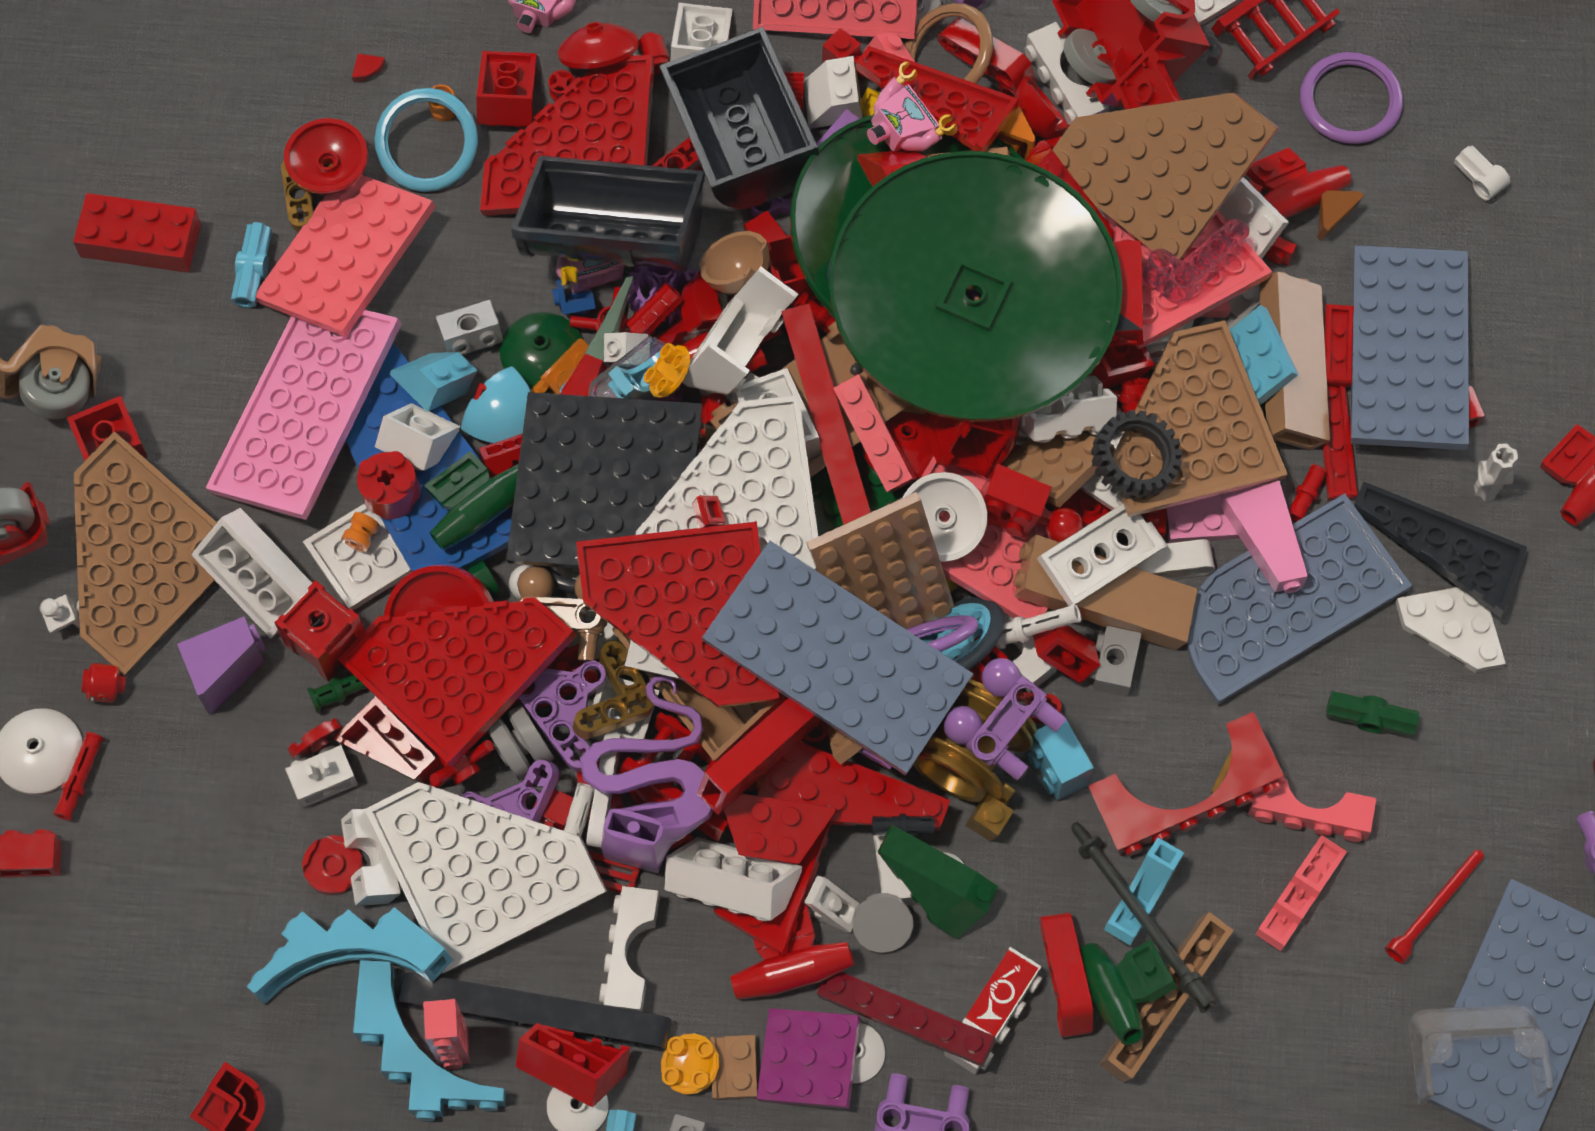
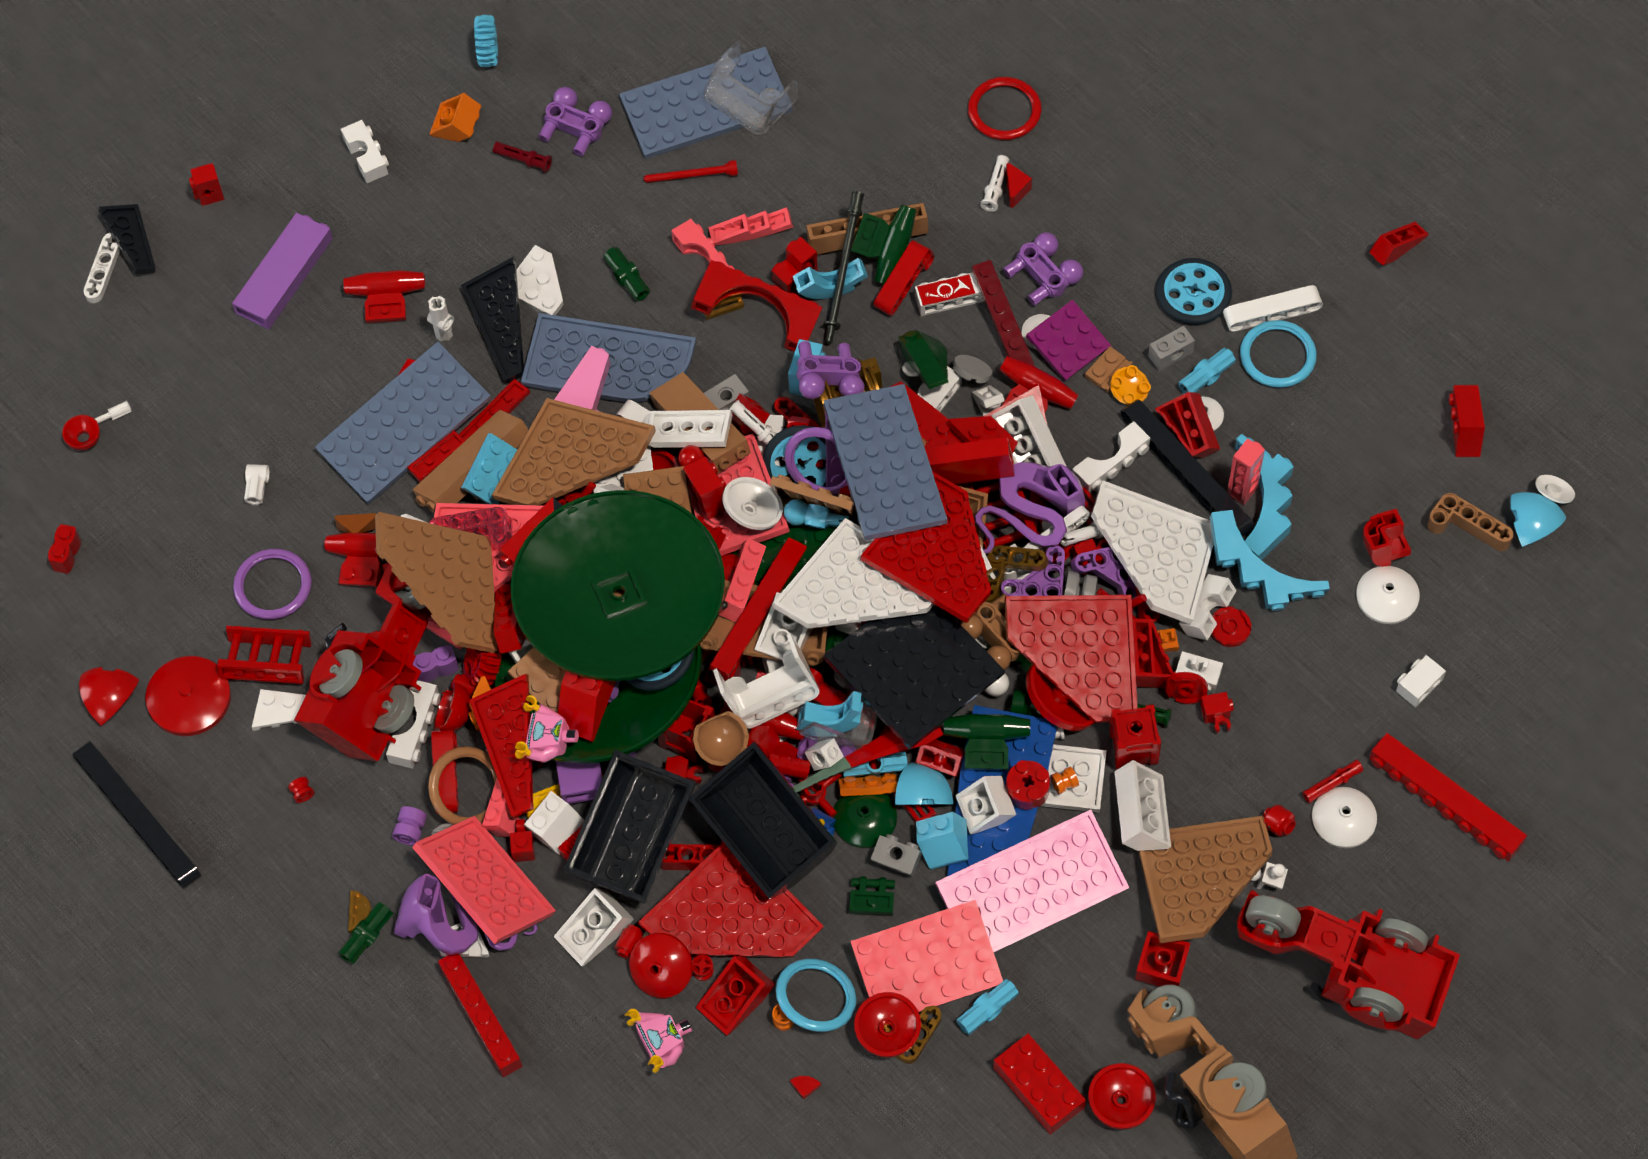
camera: 135 degrees left, 5 degrees down
medium lavender slope [177,617,266,714] -> none
light orange dish [644,343,690,398] -> none
red slope [692,495,726,528] -> none
black pin [872,813,934,836] -> none
black tyre [1091,410,1182,500] -> none
red pin [1288,464,1327,522] -> none
none -> red brick [771,237,818,293]
none -> dark green plate [849,876,895,916]
none -> red dish [1088,1063,1156,1129]
none -> orange tile [1157,628,1179,652]
none -> red brick [1200,692,1234,733]
none -> white dish [1356,566,1420,624]
none -> white brick [1396,655,1446,708]

